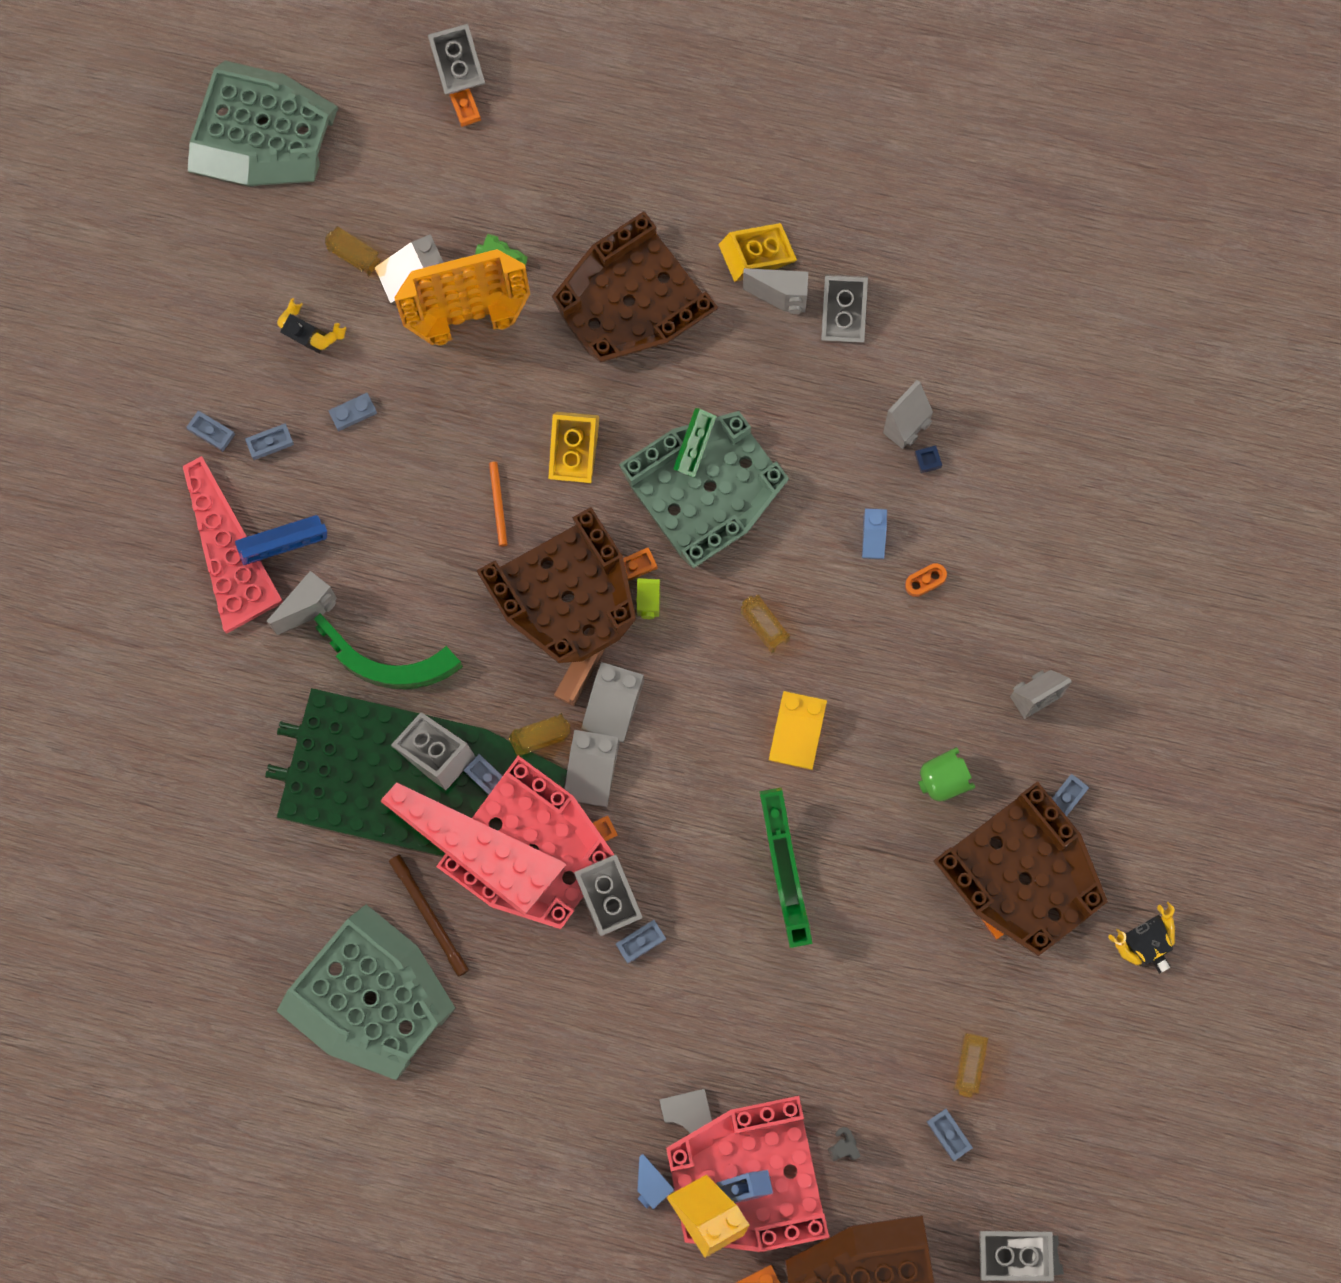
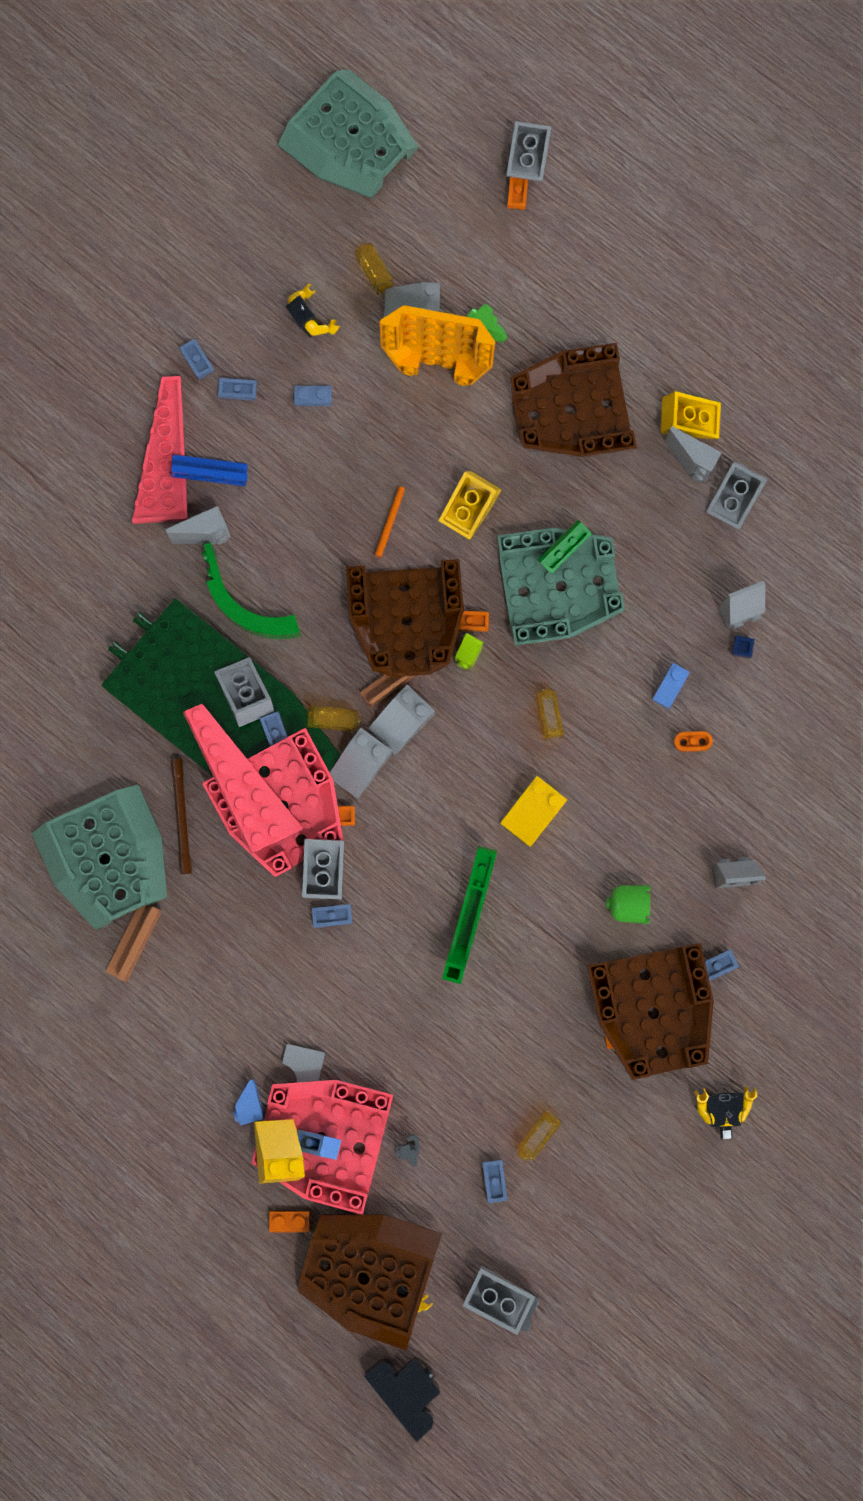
camera: 20 degrees right, 5 degrees up
none -> nougat panel [106,905,162,982]

